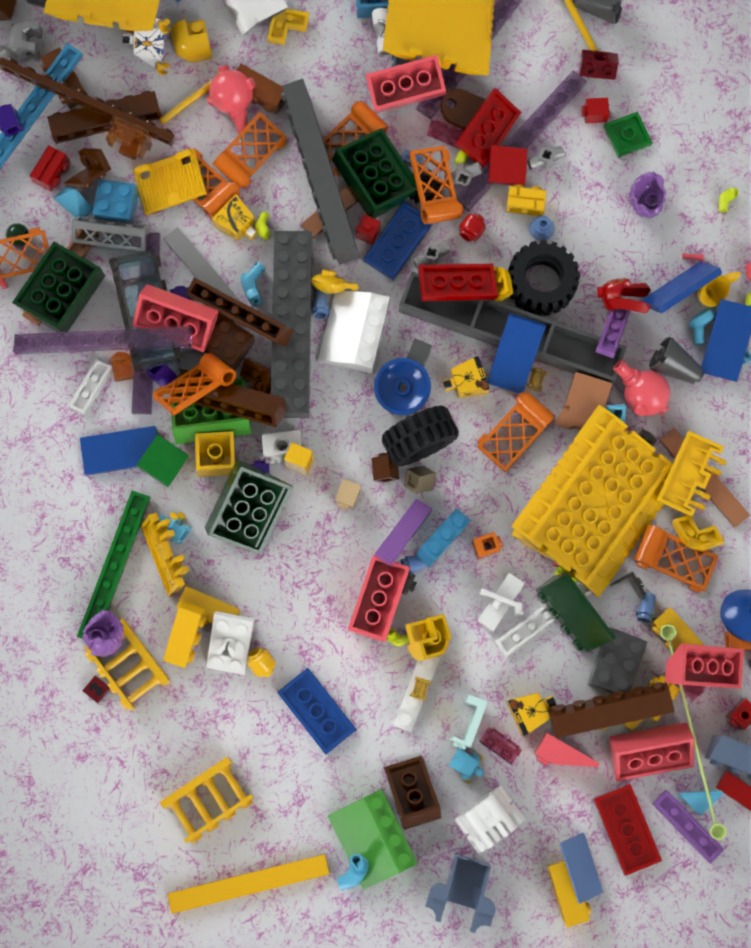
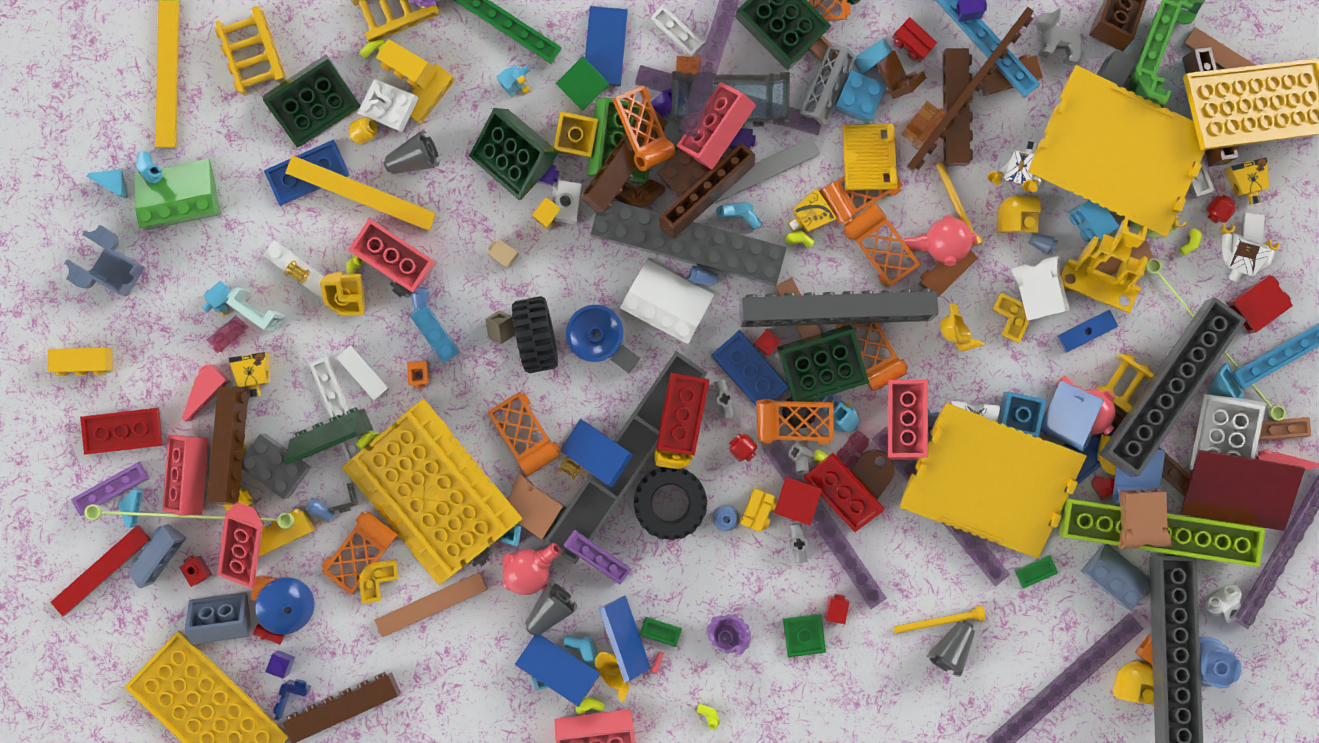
camera: 105 degrees right, 10 degrees up
yellow hinge [140,512,189,597] -> none
yellow animal [311,269,359,294] -> none
reddish brown brick [371,453,399,483] -> none
medium lavender tile [375,499,432,566] -> none
reddish brown slope [384,755,442,830] -> none
yellow torso [442,356,490,398] -> none
white piece [454,785,525,854] -> none
white piece [479,588,524,615] -> none
medium blue piece [559,833,603,904] -> none
dark red brick [579,49,619,80] -> none
red piece [597,278,651,314] -> none
yellow hinge [656,431,727,517] -> none
none -> medium azure slope [87,169,128,198]
none -> dark green slope [262,54,361,148]
none -> yellow tile [285,155,437,231]
none -> neon yellow arm [359,40,386,59]
none -> dark grey cone [384,130,440,174]
none -> green tile [640,616,682,647]
none -> medium azure piece [834,402,860,433]
none -> yellow hair [940,303,984,351]
none -> sand blue cone [1028,233,1058,255]

